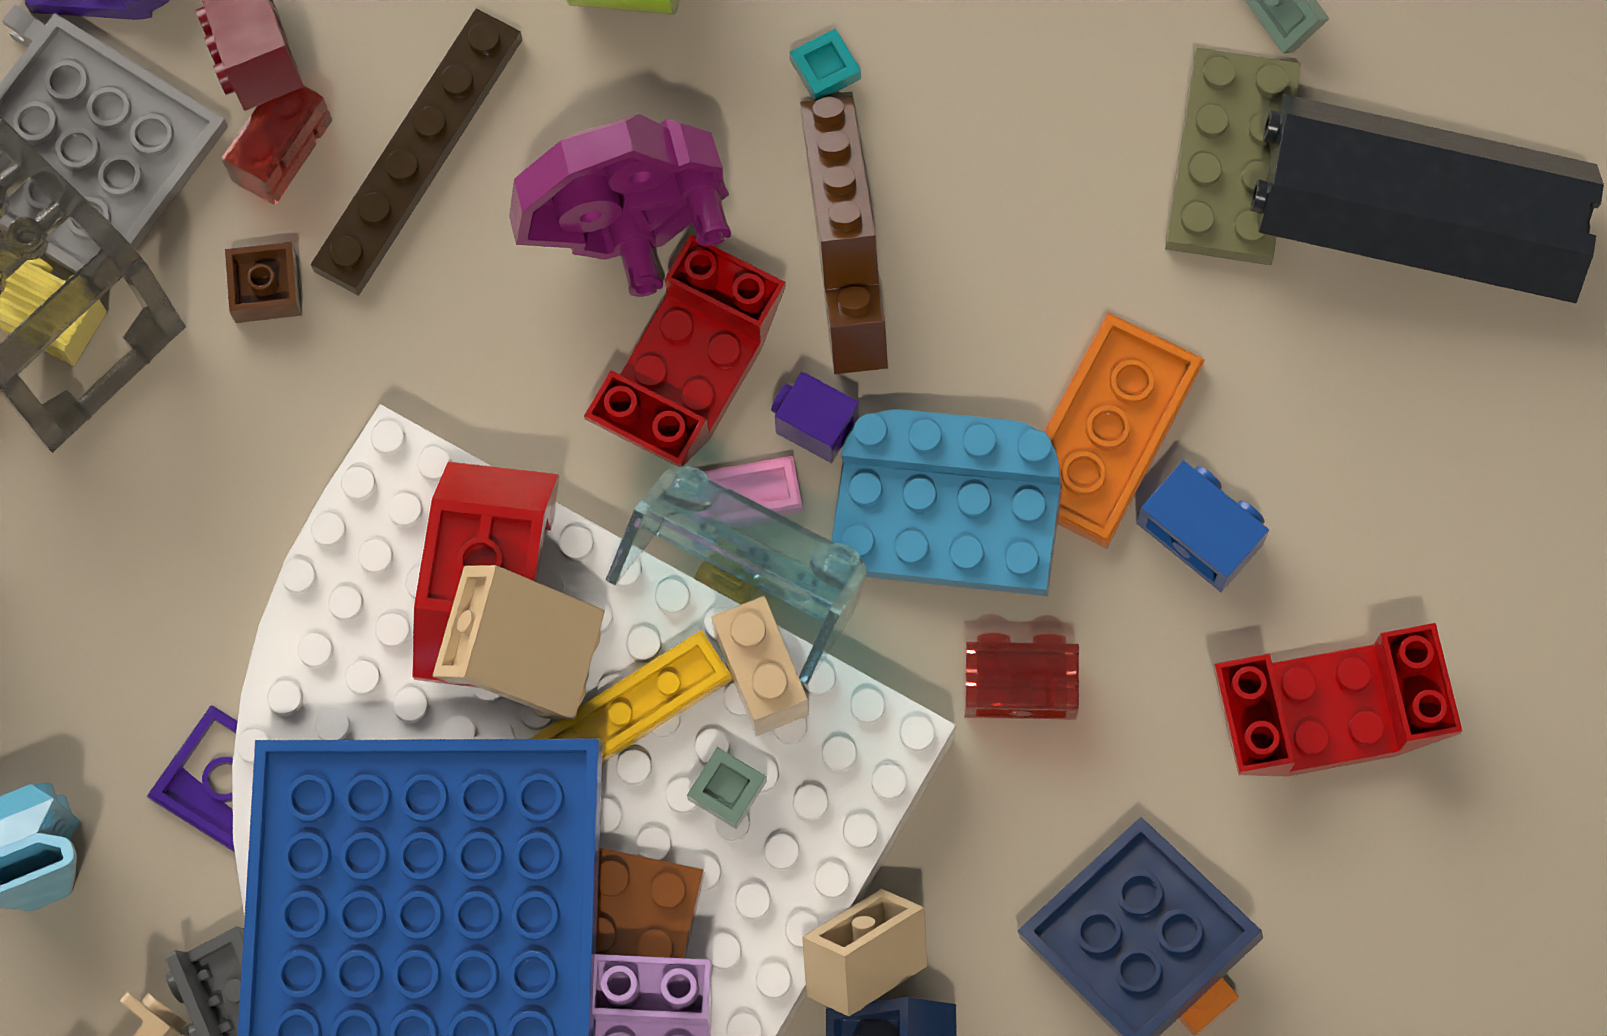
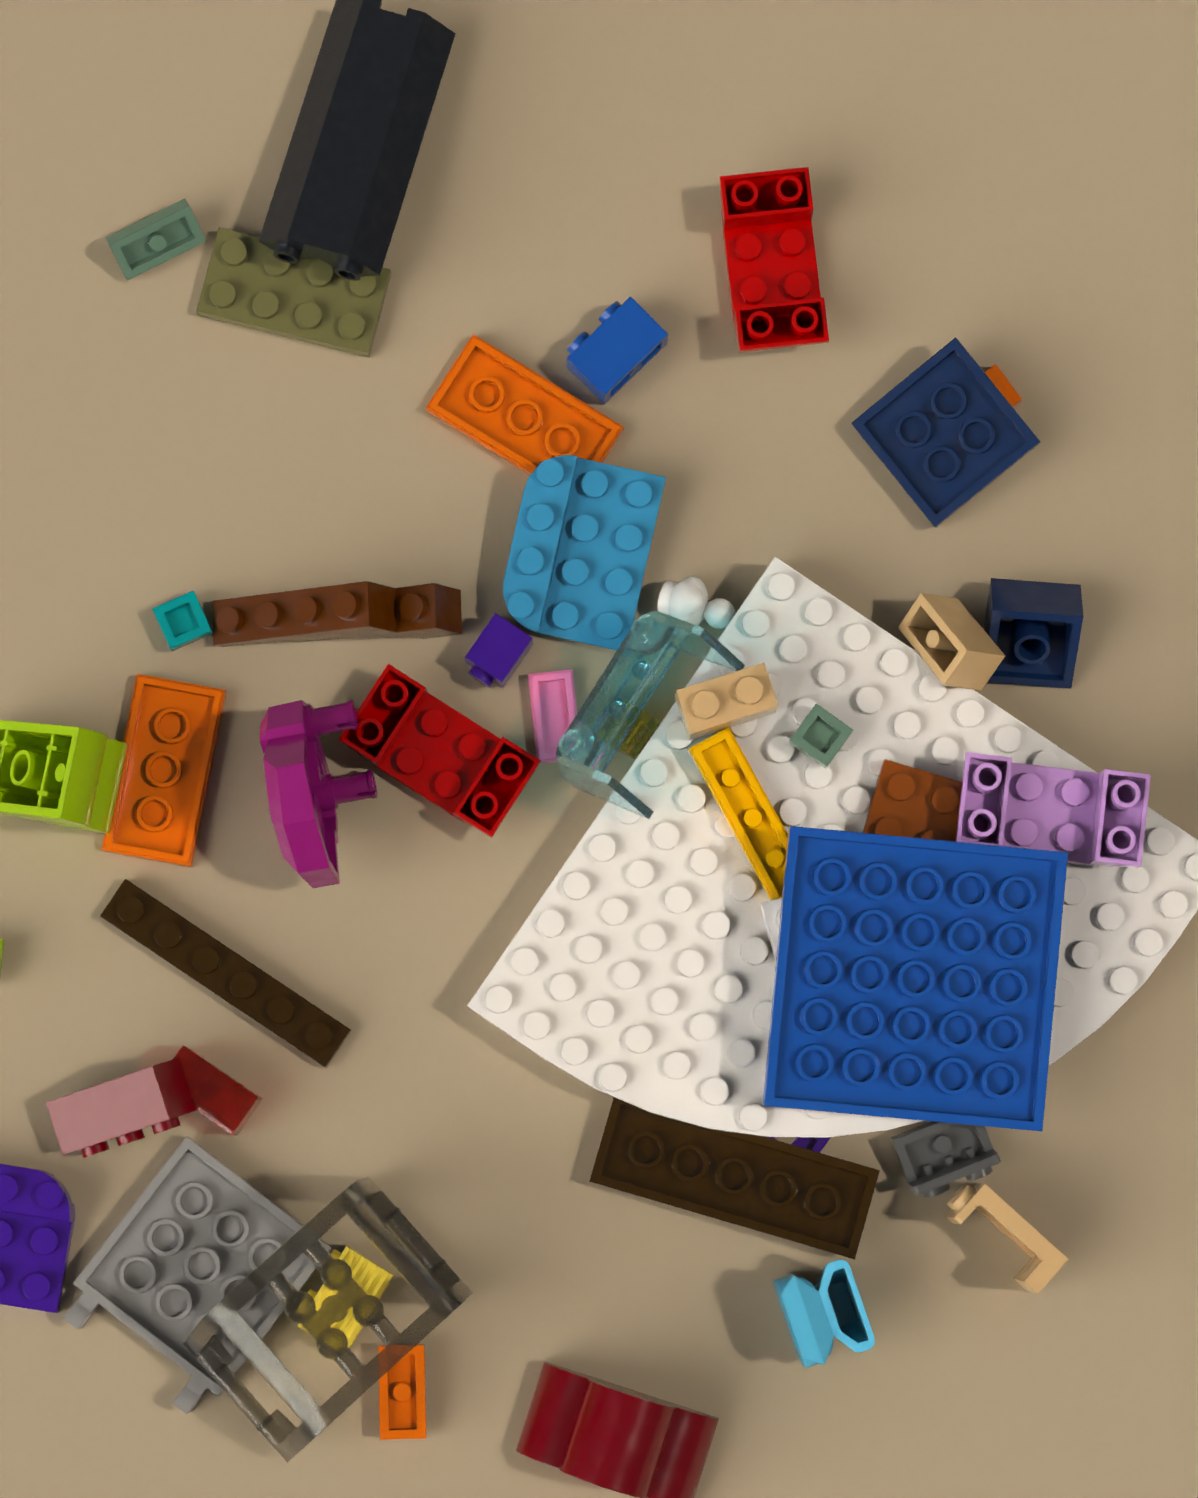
camera: 90 degrees left, 10 degrees up
reddish brown piece [225,242,302,323] -> none
red slope [412,461,560,688] -> none
tan panel [433,565,605,720] -> none
clear red brick [964,633,1079,720] -> none
none -> orange tile [102,674,227,867]
none -> dark brown plate [589,1097,880,1259]
none -> white animal [658,576,736,630]

